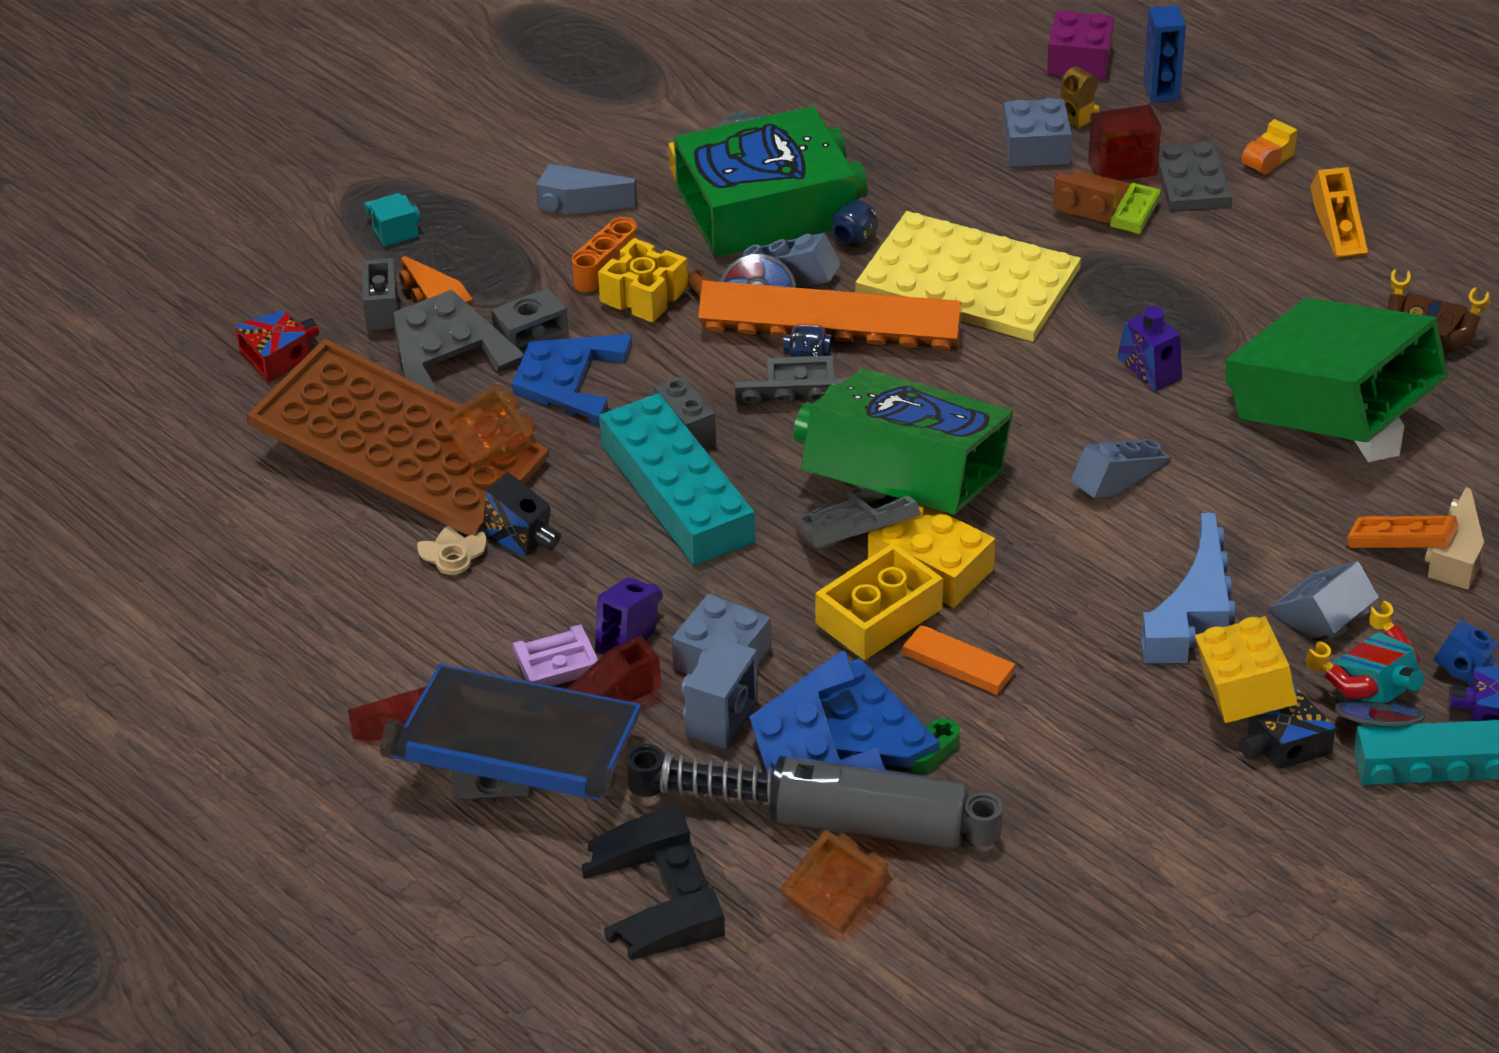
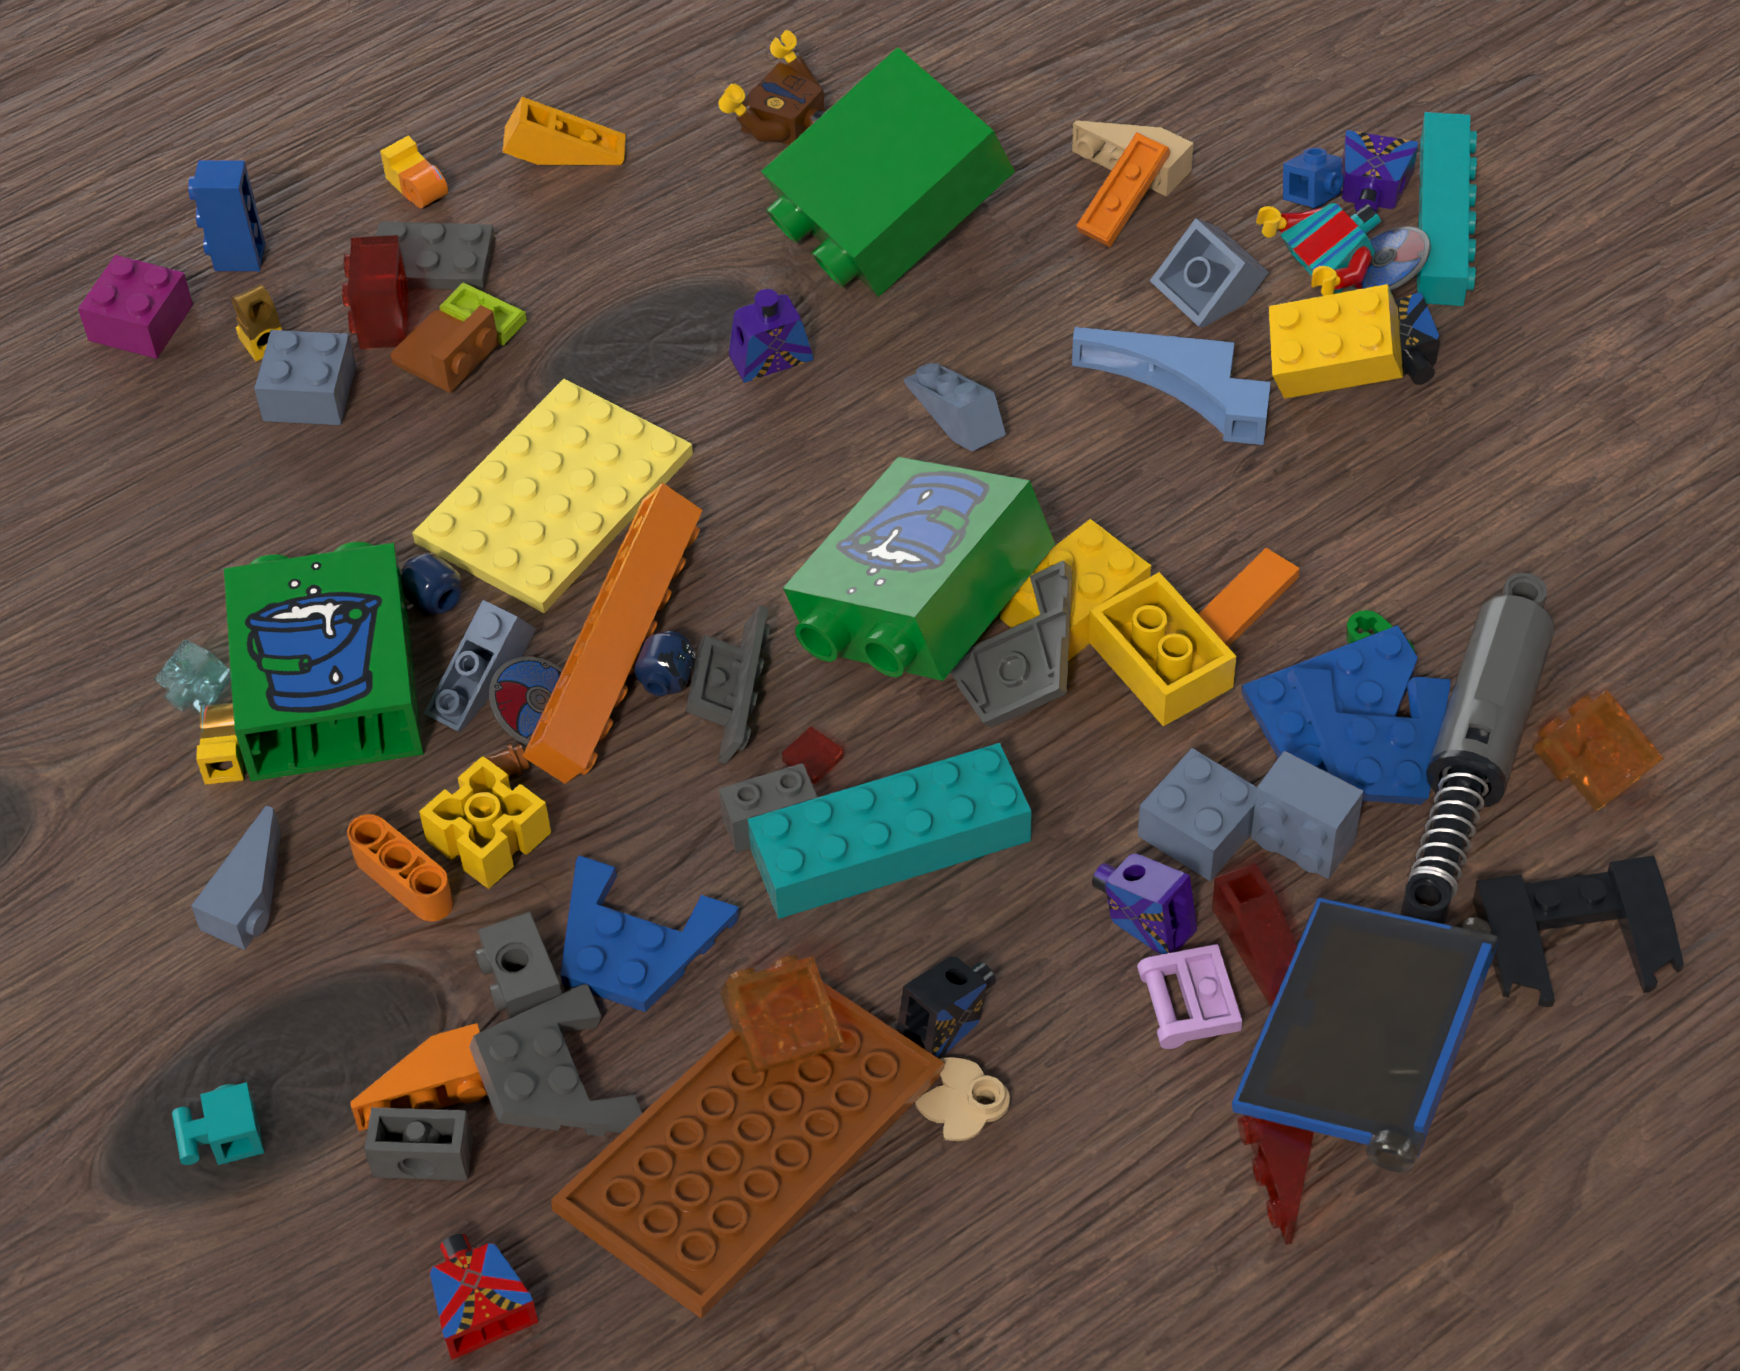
camera: 80 degrees left, 10 degrees up
none -> clear red tile [782,726,844,785]

